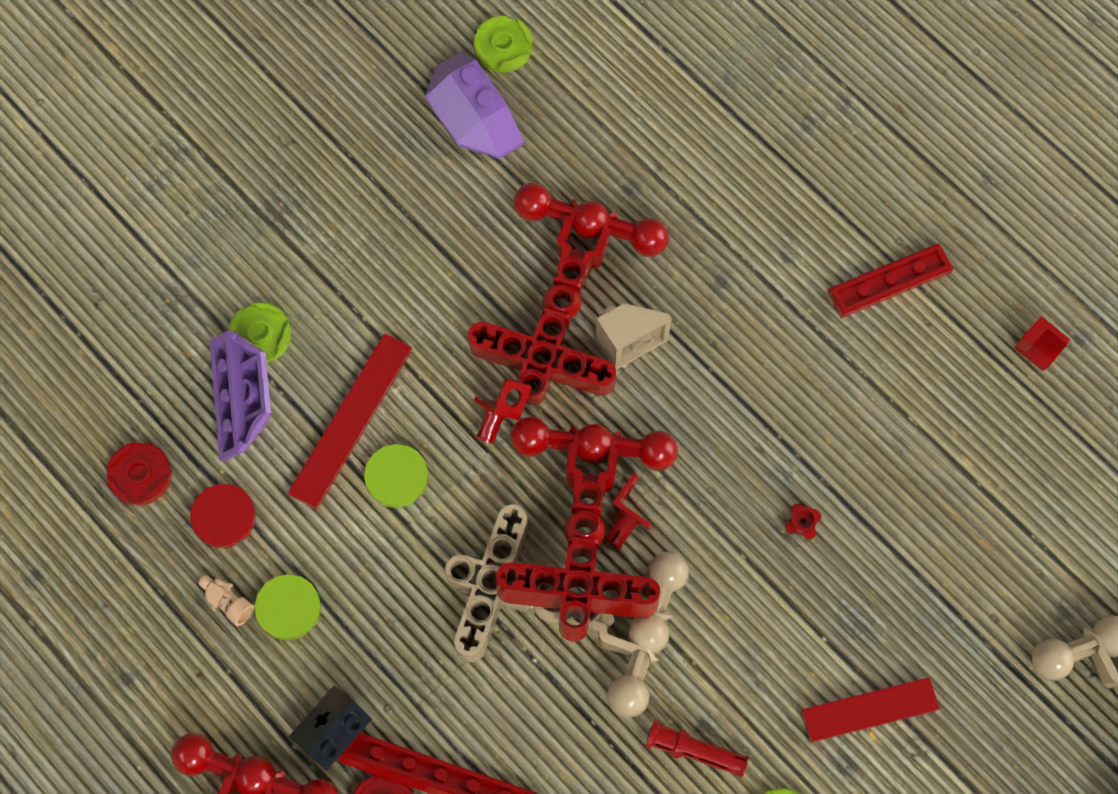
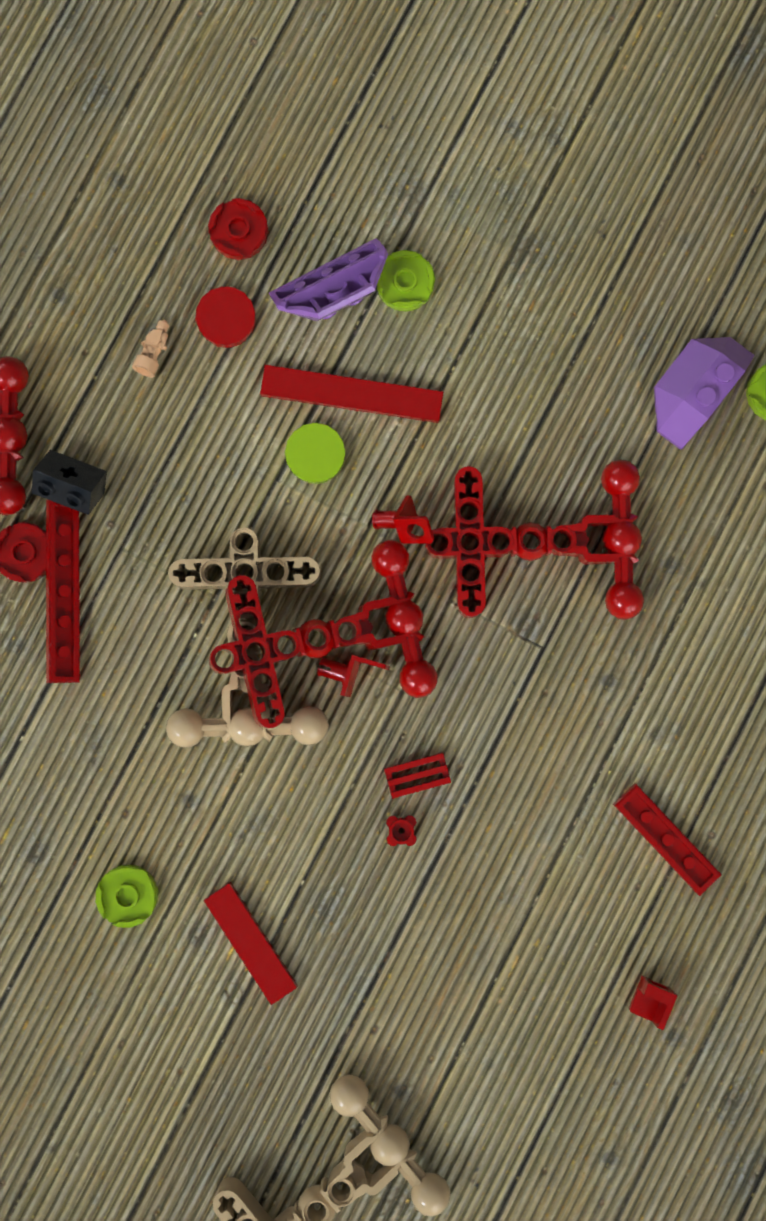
camera: 70 degrees right, 15 degrees up
lime tile [254,574,321,641] -> none
tan slope [595,303,672,370] -> none
red pin [645,719,749,778] -> none
none -> red tile [384,752,451,799]

